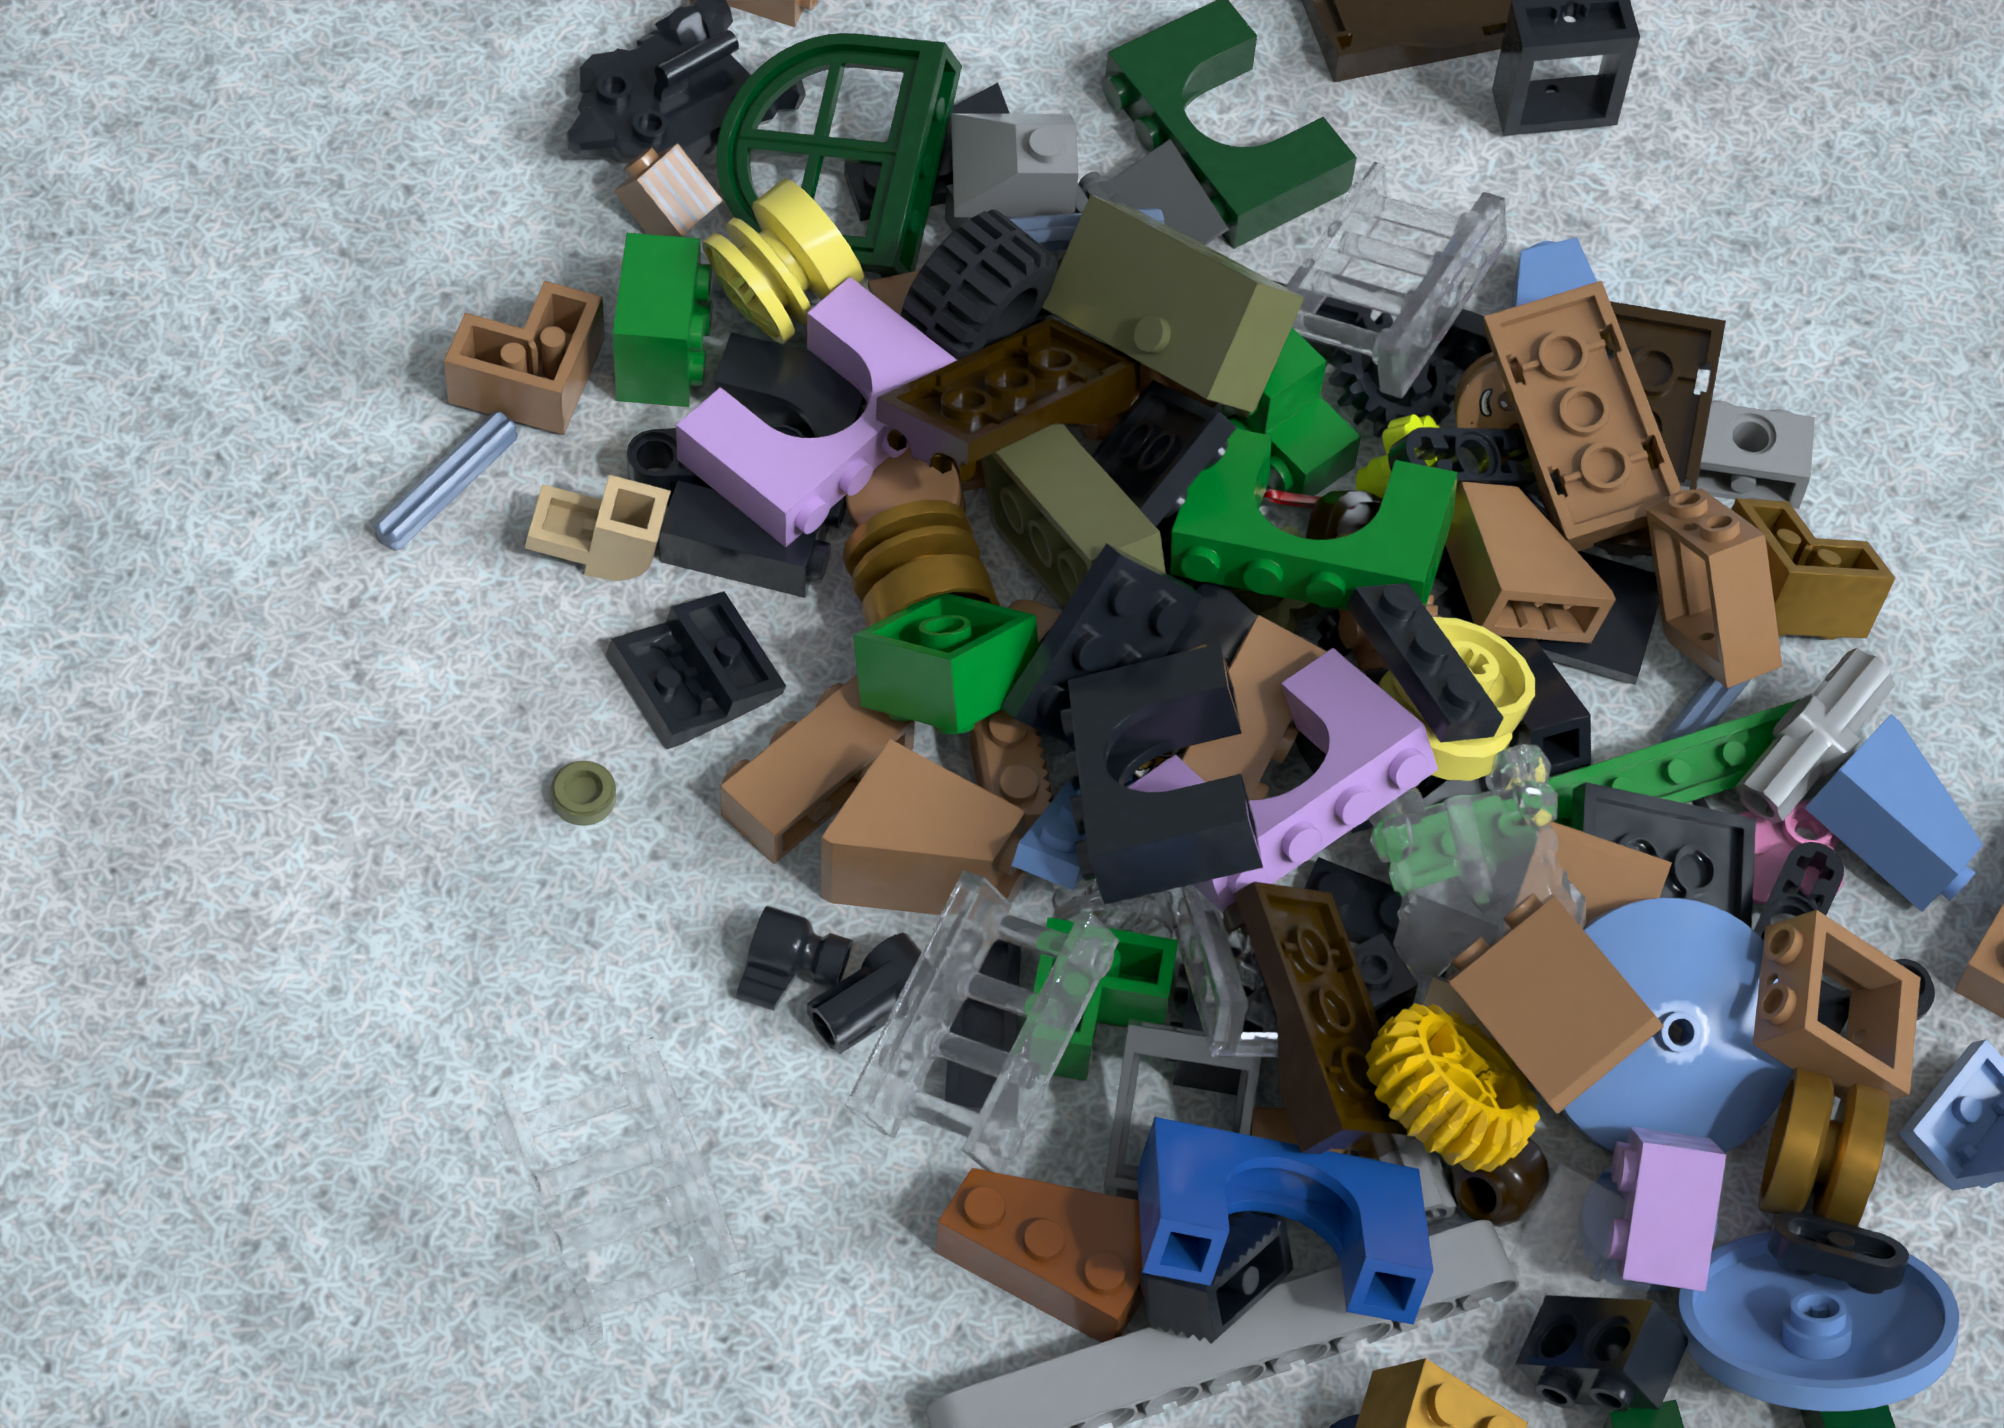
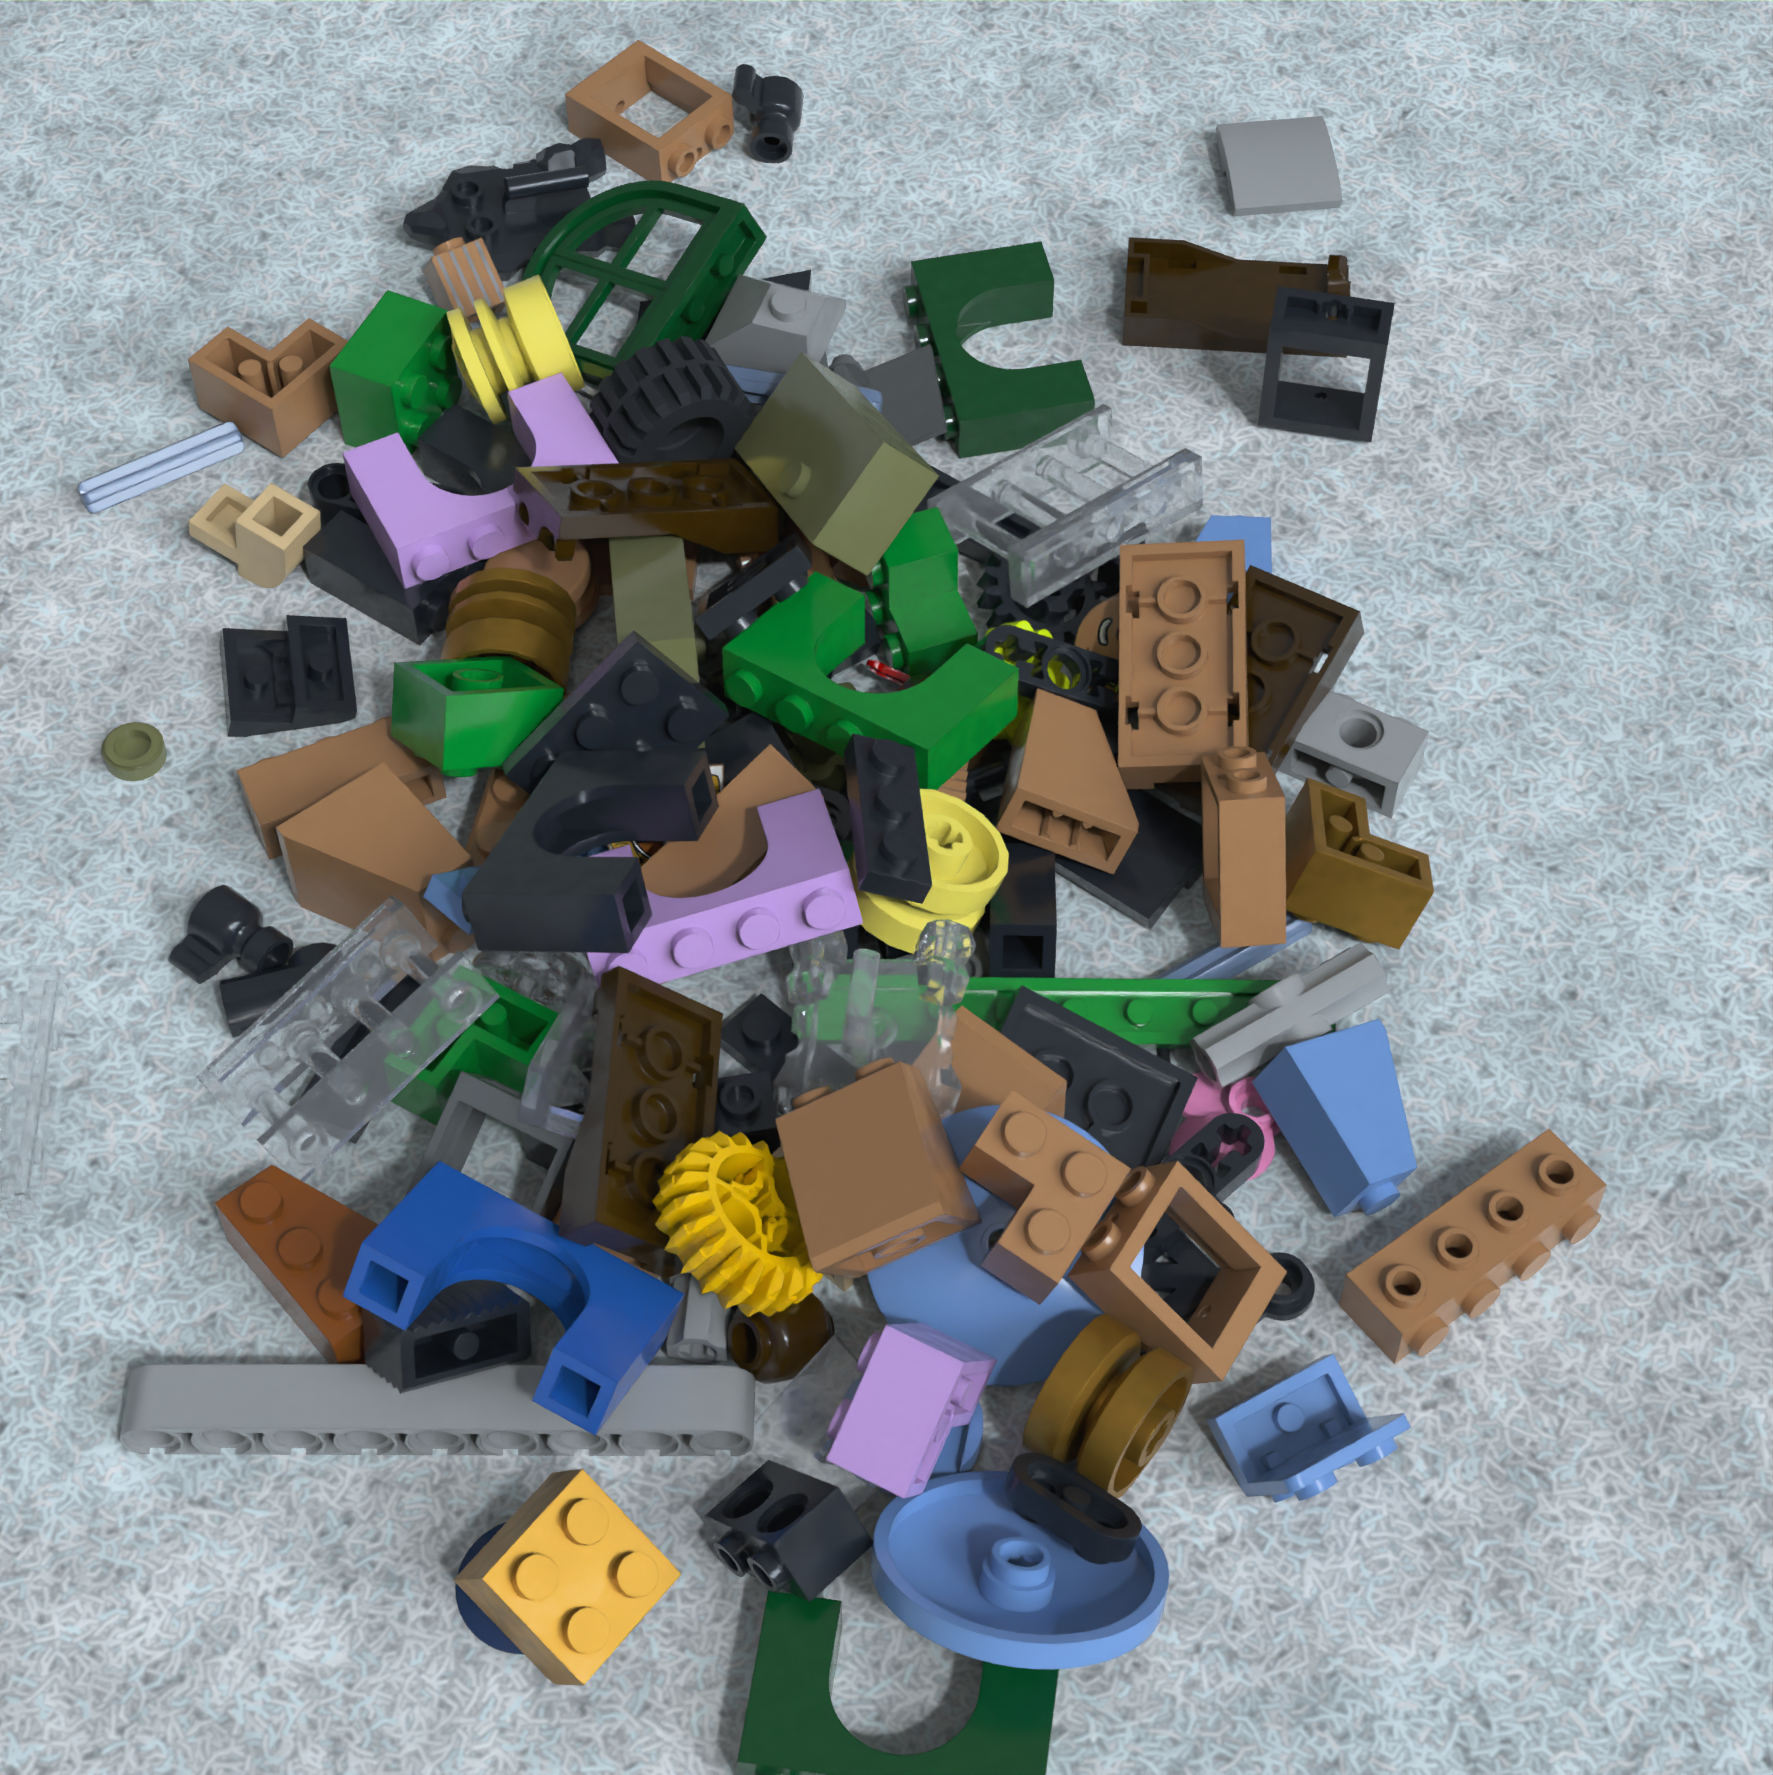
camera: 25 degrees right, 5 degrees down
none -> medium nougat brick [958,1089,1131,1305]

